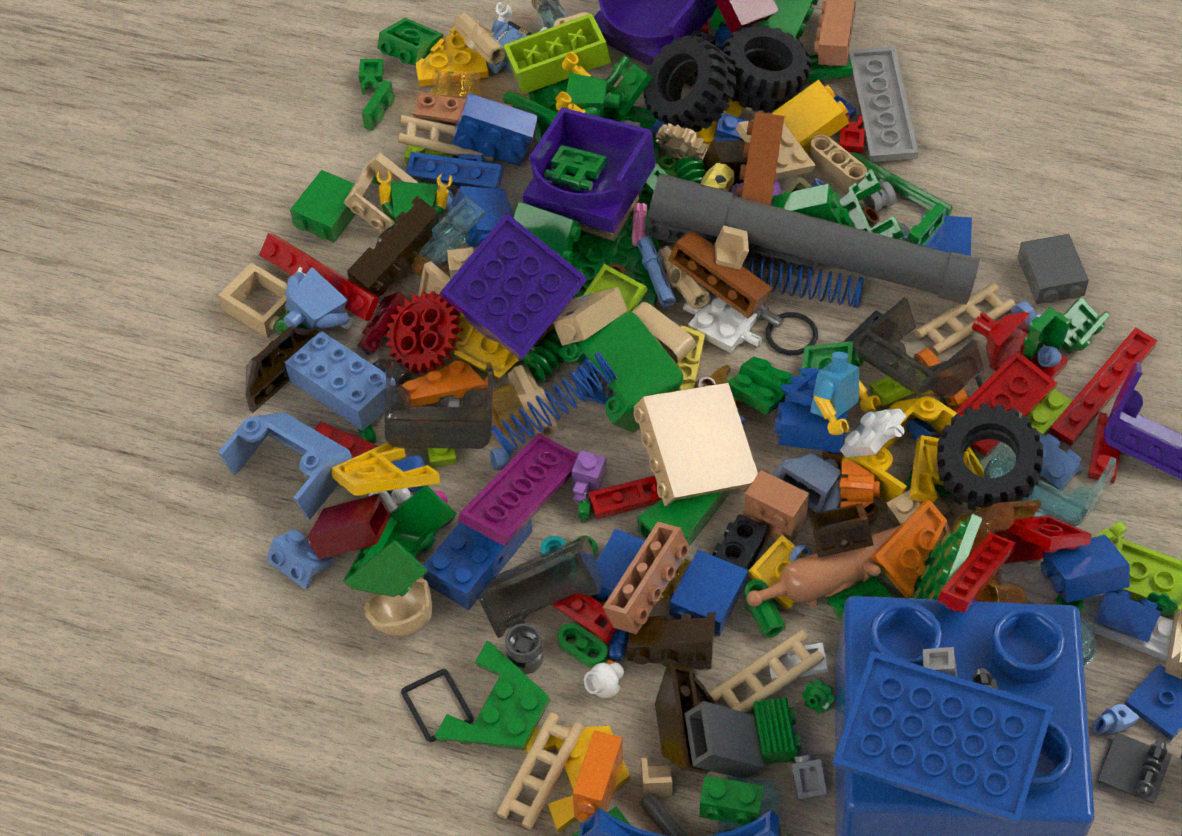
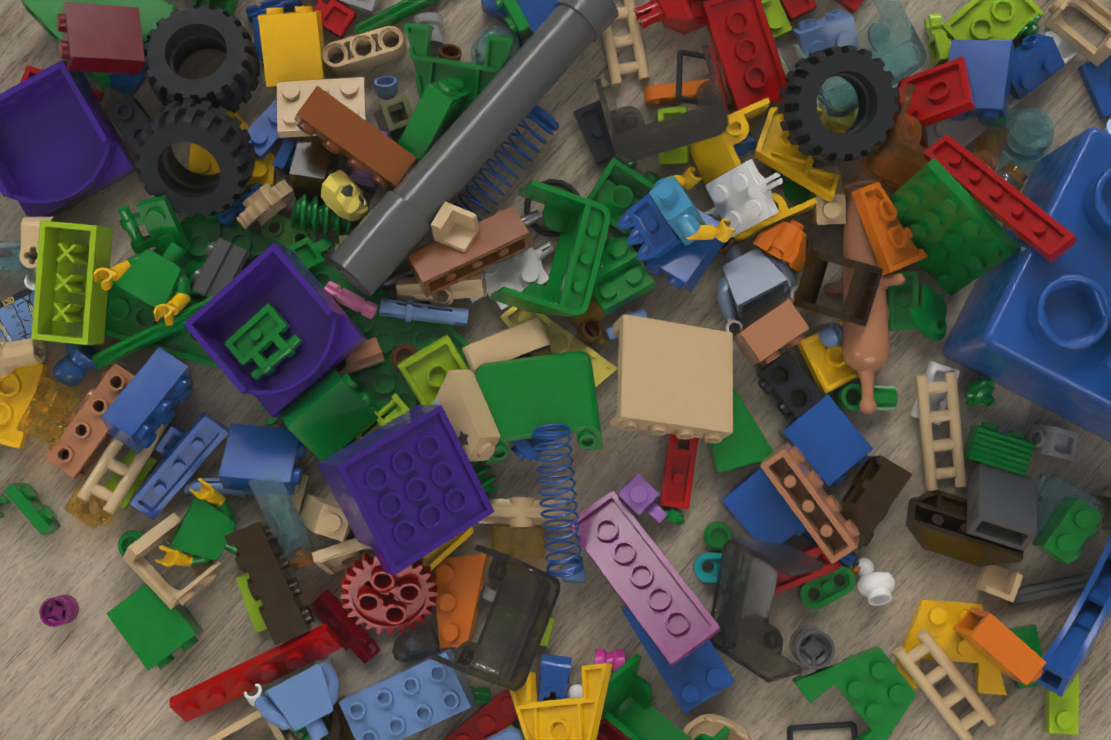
camera: 65 degrees left, 30 degrees up
none -> magenta wheel [39,595,79,627]
none -> blue animal [53,343,99,387]
none -> clear yellow brick [63,484,116,528]
none -> nougat piece [339,337,385,376]
none -> green windscreen [490,180,611,317]

